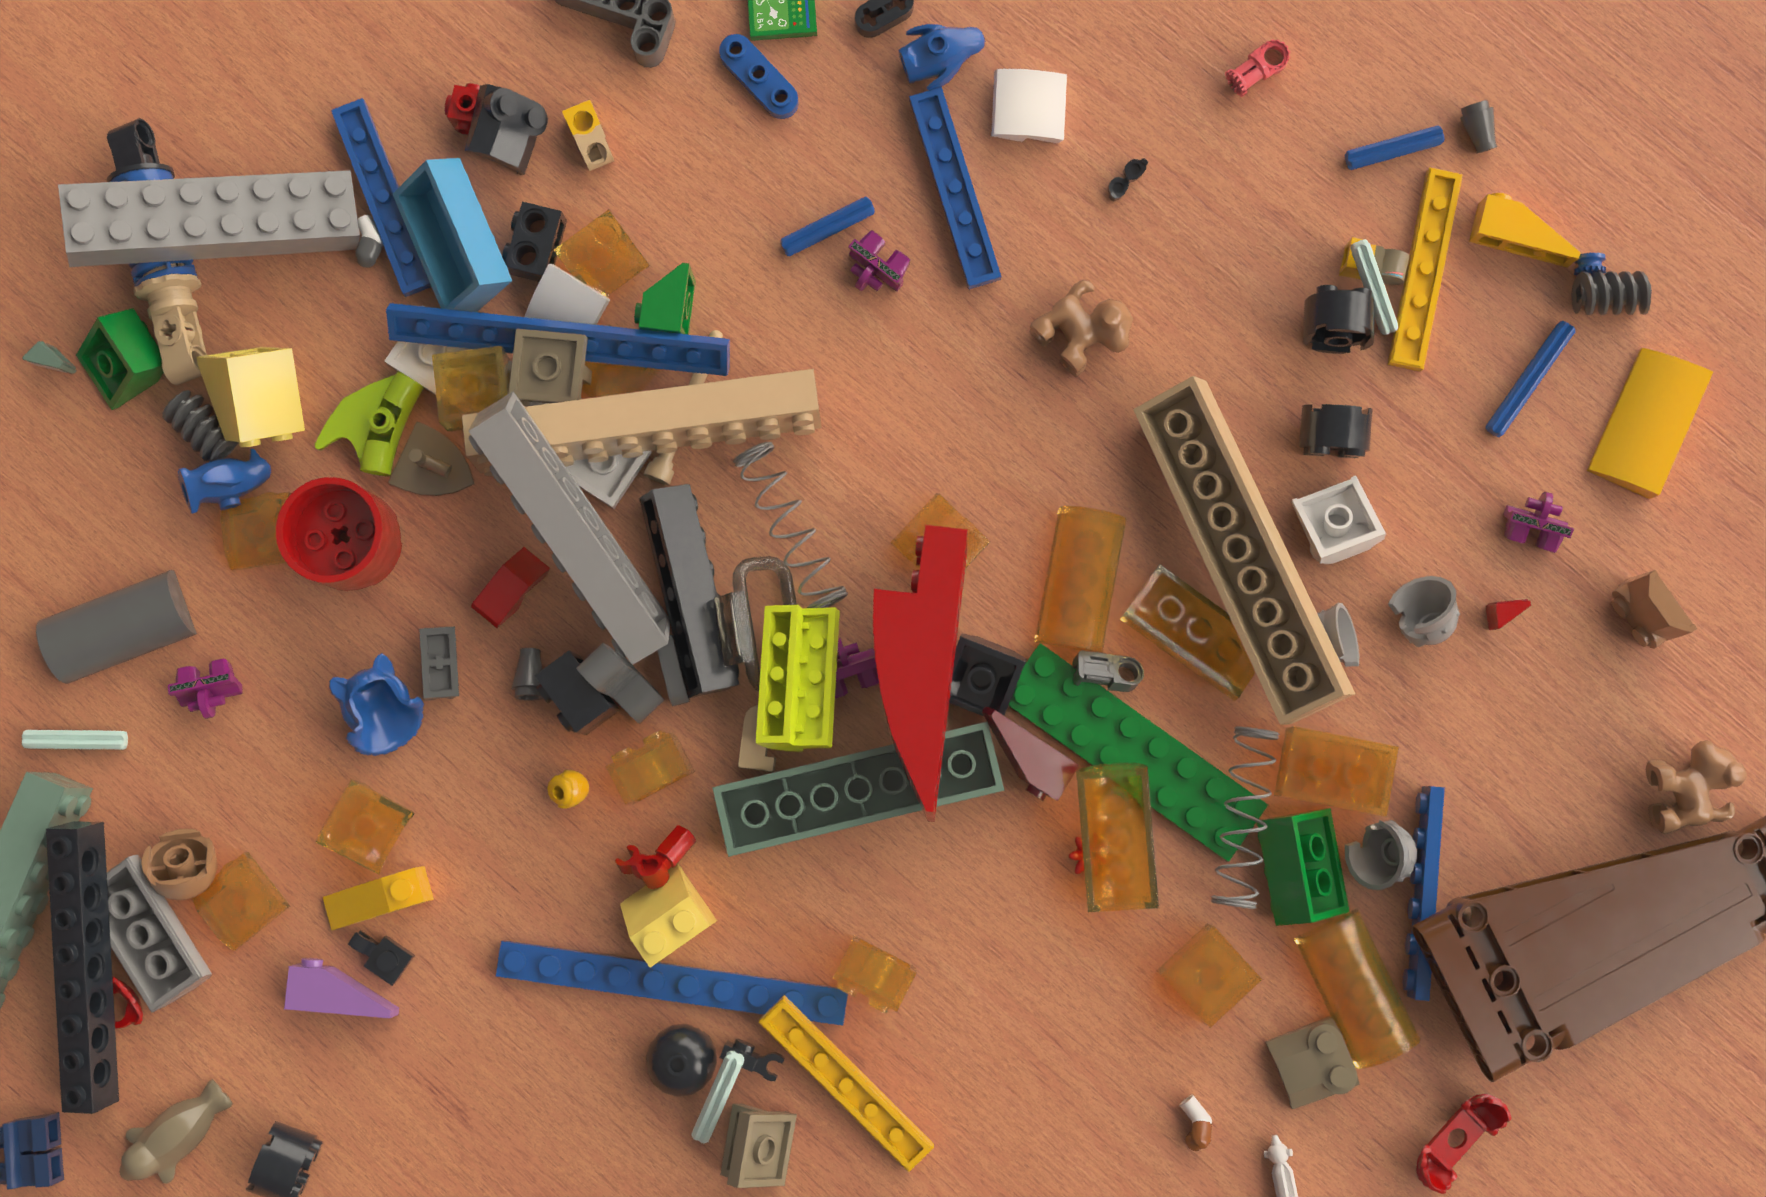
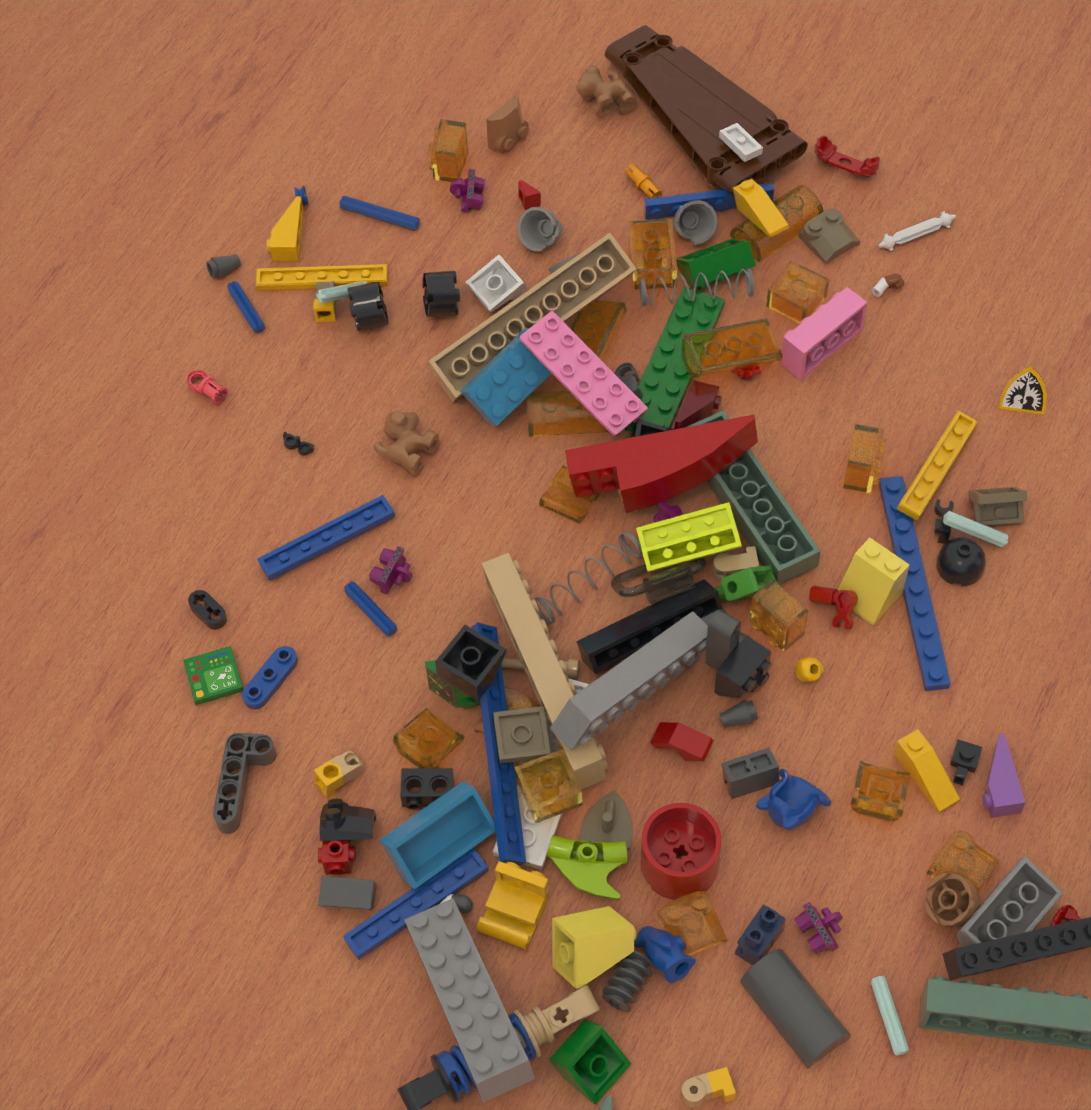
camera: 105 degrees left, 25 degrees down
white slope [525,264,610,325] -> none
blue animal [898,24,985,90] -> none
white slope [991,69,1067,144] -> none
dark grey piece [1571,271,1652,315] -> none
yellow slope [1586,348,1713,499] -> none
none -> dark grey hinge [318,876,377,910]
none -> clear yellow brick [428,119,468,182]
none -> black slope [435,625,507,701]
none -> dark azure piece [460,328,551,426]
none -> yellow piece [477,861,549,950]
none -> bright pink bracket [519,311,648,437]
none -> light orange pin [625,163,662,199]
none -> leg [682,1067,736,1108]
none -> bright green torso [716,565,778,602]
none -> white plate [719,123,763,162]
none -> yellow slope [733,179,789,237]
none -> dark blue hips [735,904,786,966]
none -> bright pink brick [781,287,867,380]

